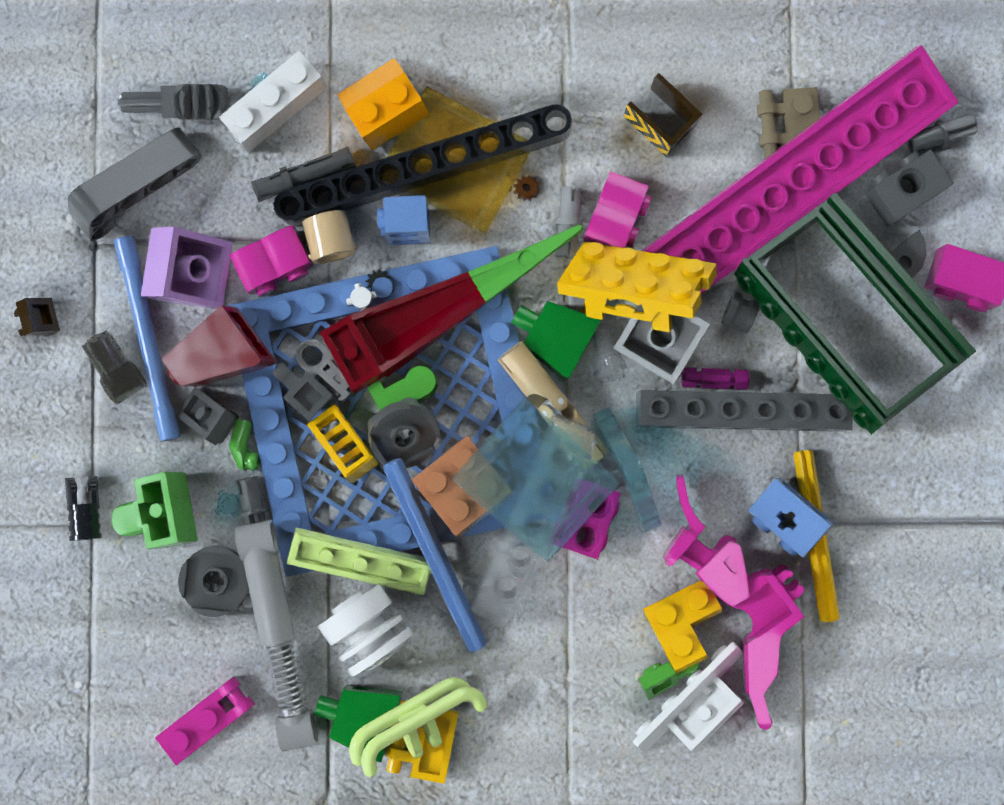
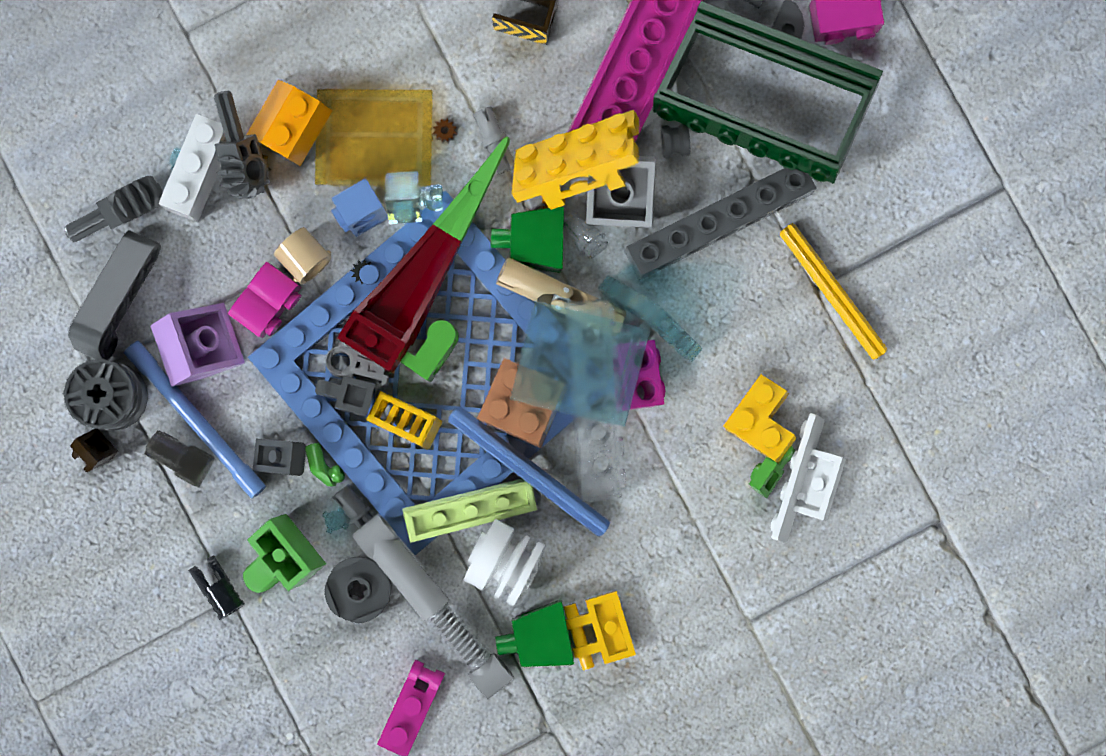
camera: 25 degrees left, 0 degrees up
slope [162,305,277,387] -> none
dark grey pin [251,146,356,203] -> none
black beam [273,104,572,226] -> none
white piece [346,283,377,311] -> none
yellowish green piece [349,677,488,777] -> none
dark grey plate [367,398,440,468] -> none
dark pink brick [584,171,652,248] -> none
dark pink piece [663,474,805,730] -> none
magenta axle [681,367,750,390] -> none
medium blue brick [748,477,835,557] -> none
none -> dark grey wheel [63,359,148,431]
none -> dark grey gear [214,91,271,199]
none -> clear light blue brick [385,171,444,224]

